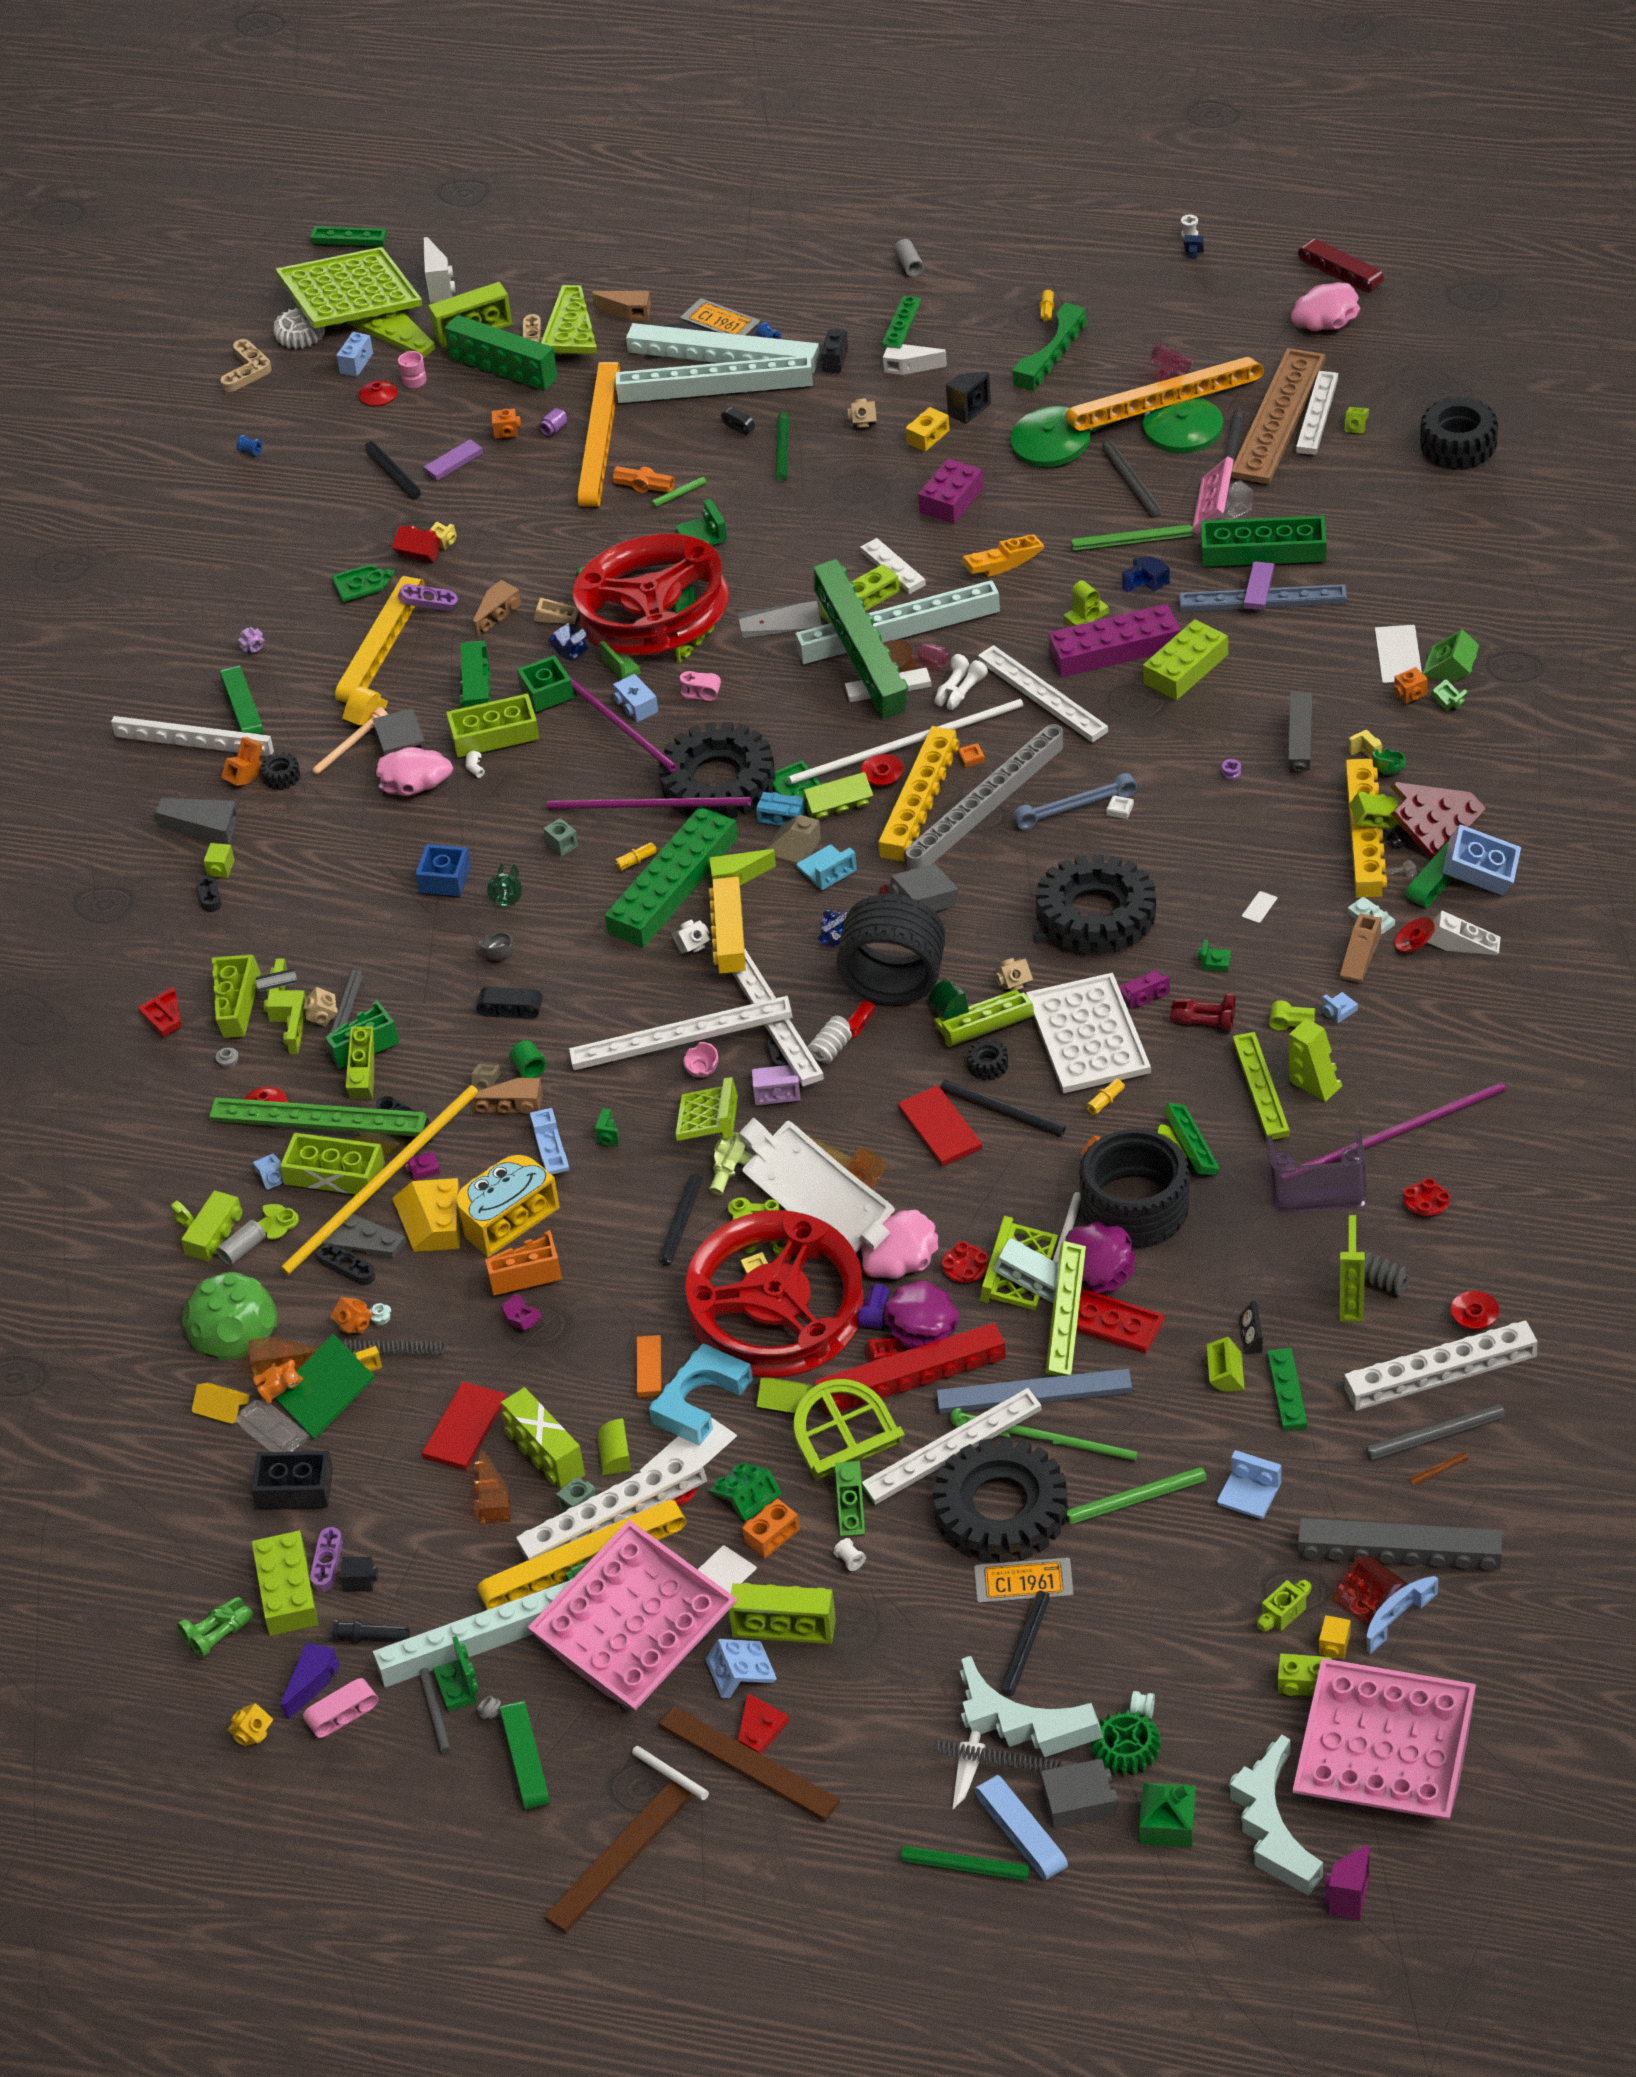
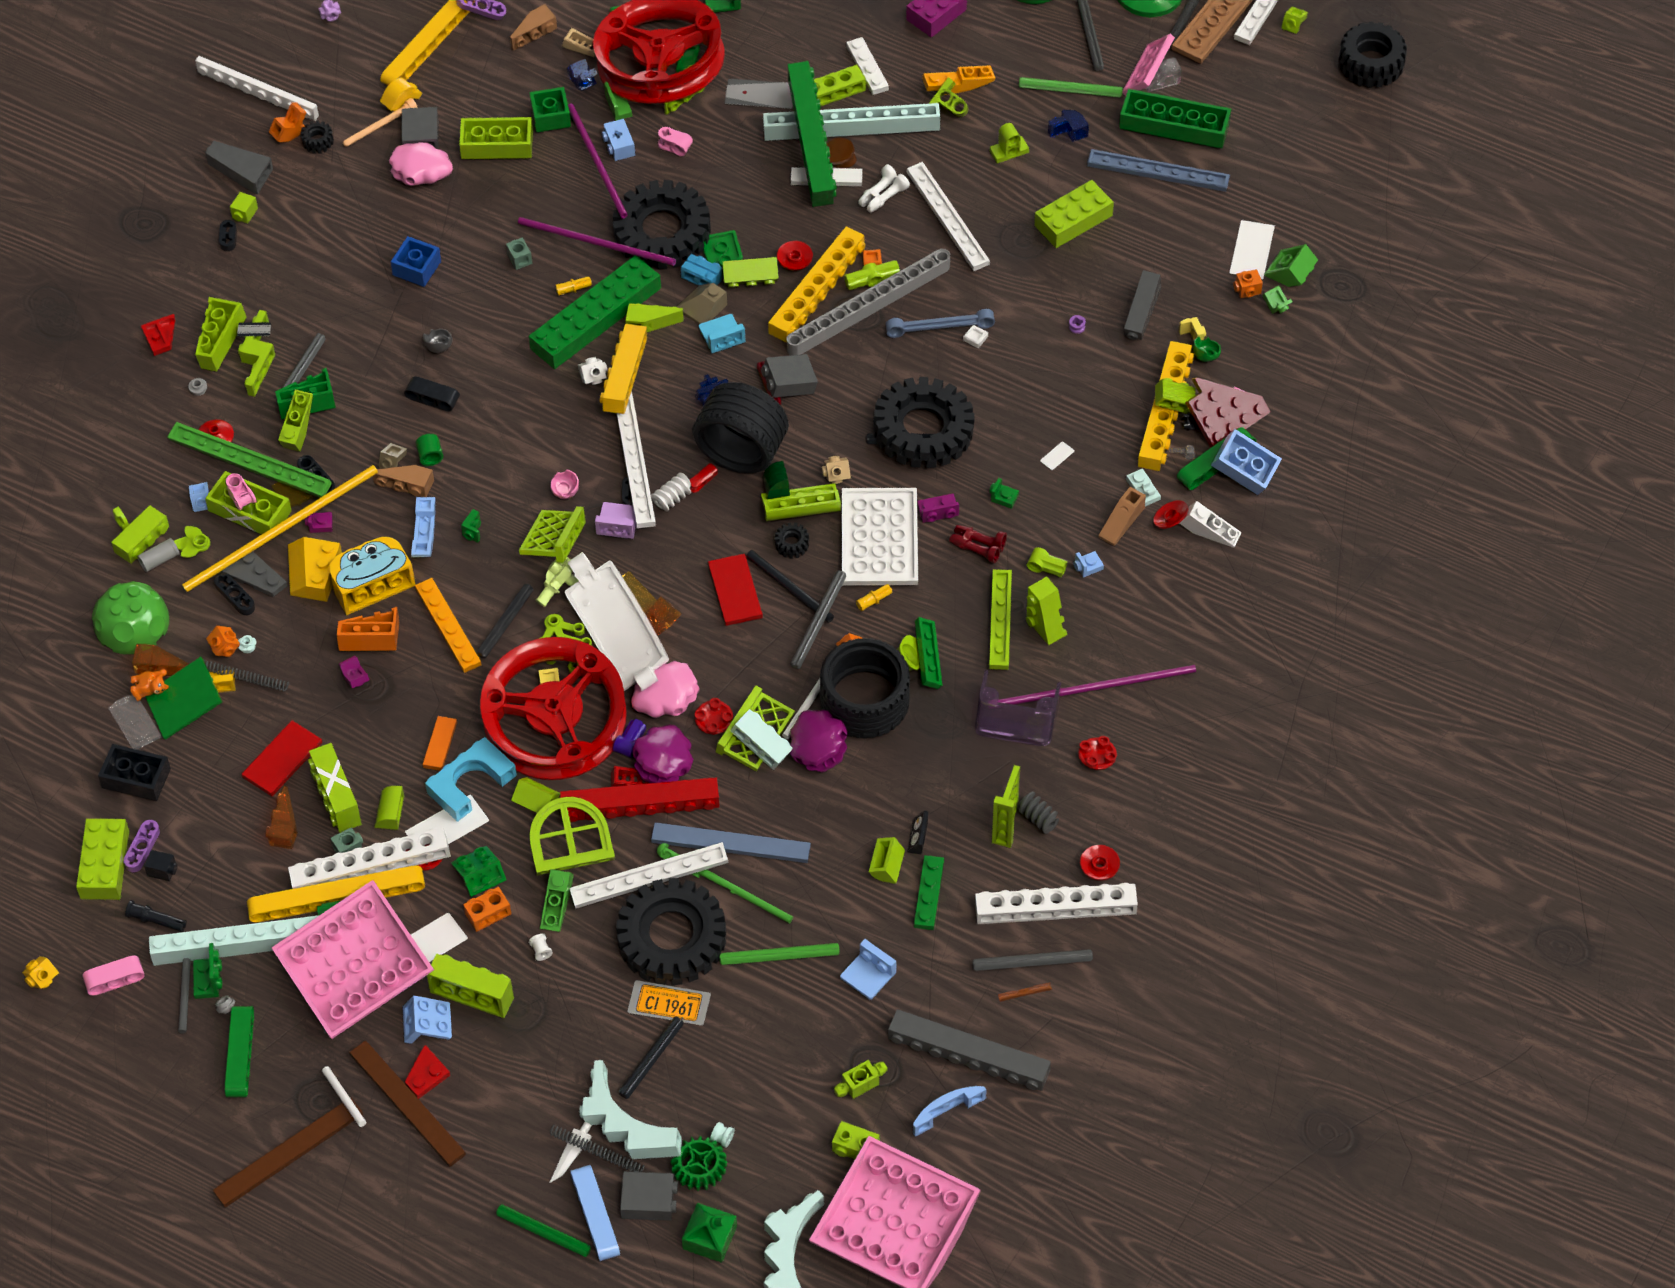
camera: 10 degrees right, 10 degrees up
bright green piece [176,1597,253,1658] -> none
yellow panel [192,1382,250,1424] -> none
green beam [220,665,264,735] -> none
dark purple slope [280,1643,339,1719] -> none
tan brick [304,987,337,1027] -> none
green wedge [460,641,491,708] -> none
white arm [465,750,485,778] -> none
clear green piece [487,864,522,906] -> none
white plate [569,996,793,1070] -> none
white piece [788,699,1023,784] -> none
clear pink brick [918,642,951,668] -> none
lime plate [1045,1241,1086,1376] -> none
magenta brick [1048,604,1181,678] -> none
red tile [1076,1288,1165,1354] -> none
medium lavender tile [1244,562,1274,610] -> none
yellow brick [1319,1616,1351,1659] -> none
clear red slope [1333,1556,1409,1626] -> none
none -> bright pink piece [226,474,257,511]
none -> light orange plate [415,578,481,673]
none -> dark grey axle [791,570,846,669]
none -> lime piece [844,260,900,290]
none -> lime tile [929,77,968,117]

